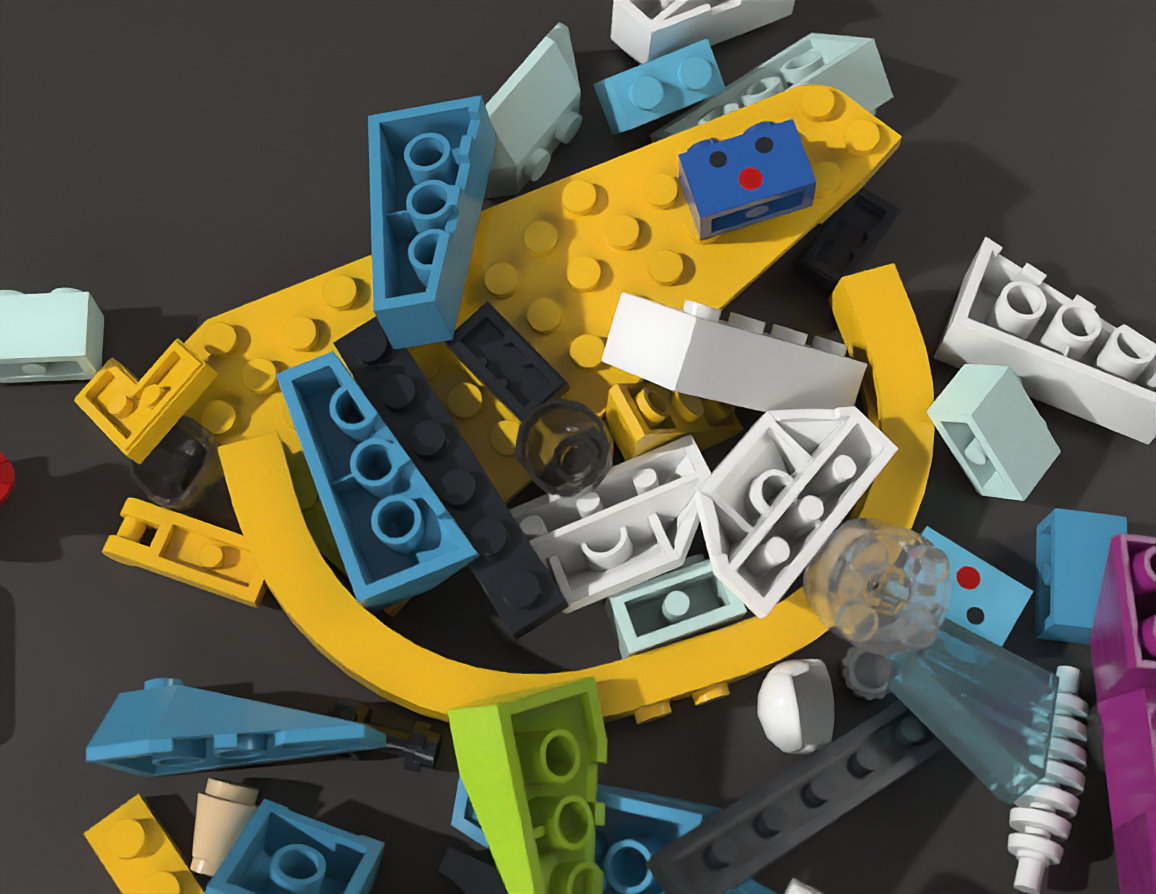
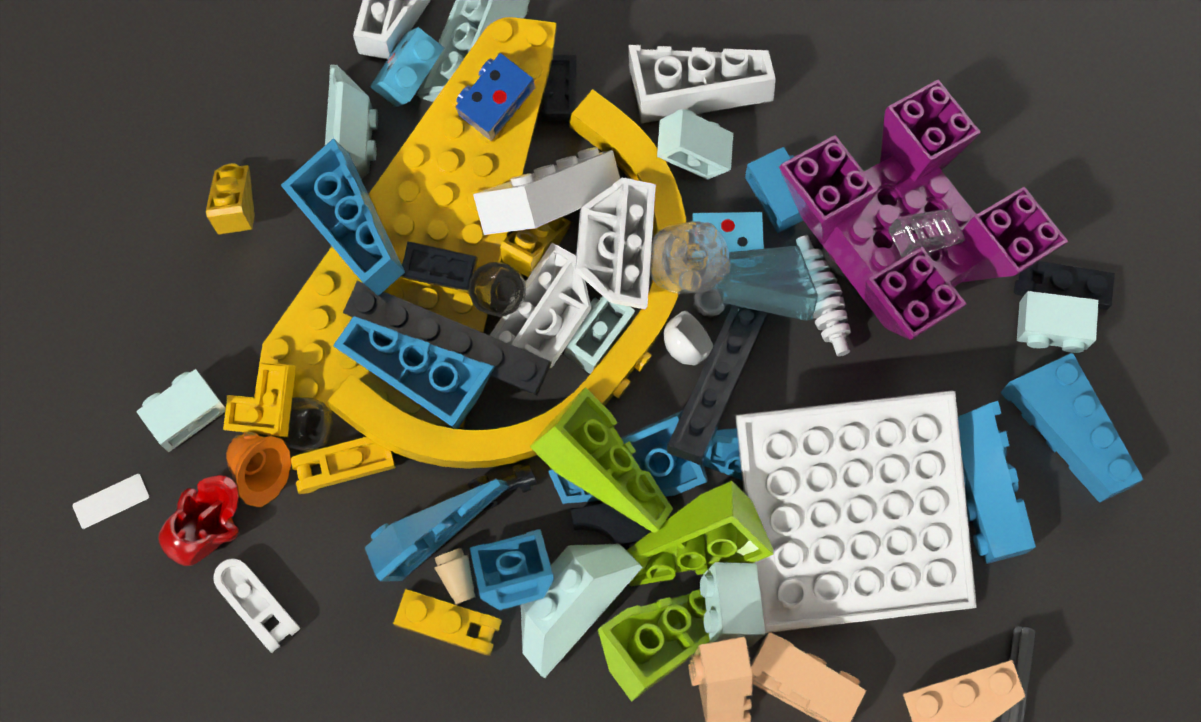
camera: 30 degrees left, 5 degrees up
none -> yellow slope [206,164,255,234]
none -> orange piece [226,432,291,508]

